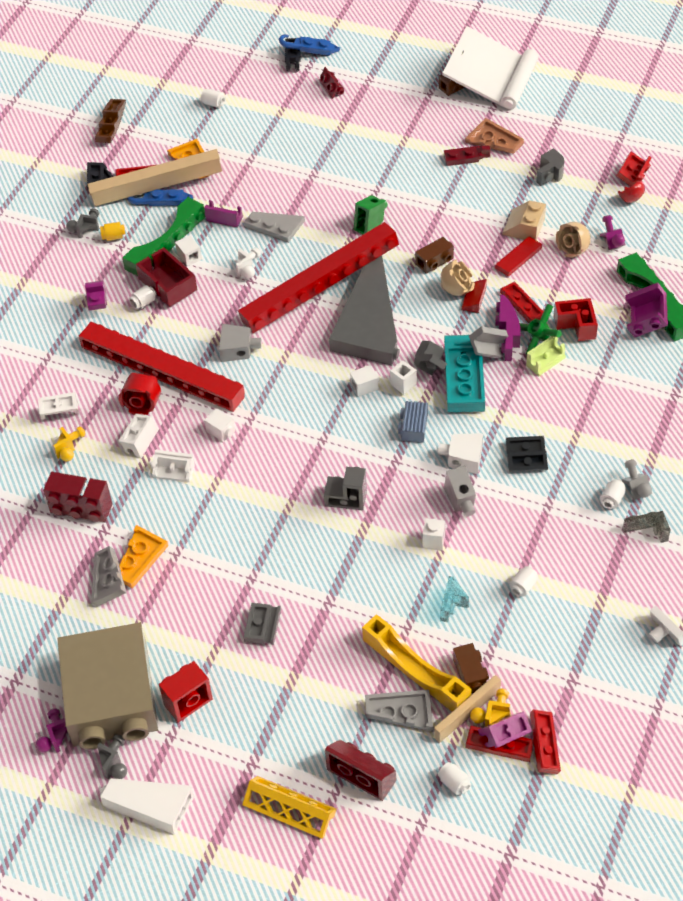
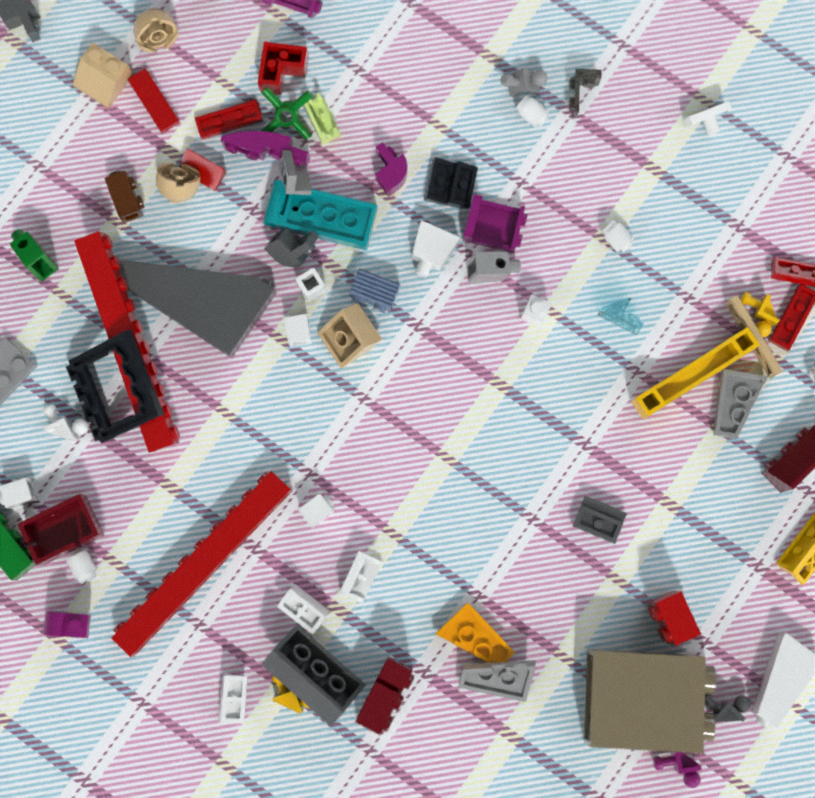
camera: 80 degrees left, 30 degrees up
red brick [119,373,161,415] -> none
light grey torso [219,324,262,362] -> none
dark grey brick [324,466,367,510] -> none
reddish brown brick [453,643,489,693] -> none
hinge [478,711,532,748] -> none
none -> black hinge [66,330,165,443]
none -> dark grey brick [261,624,366,726]
none -> tan slope [317,303,383,369]
none -> magenta brick [375,142,408,197]
none -> magenta panel [463,194,528,253]

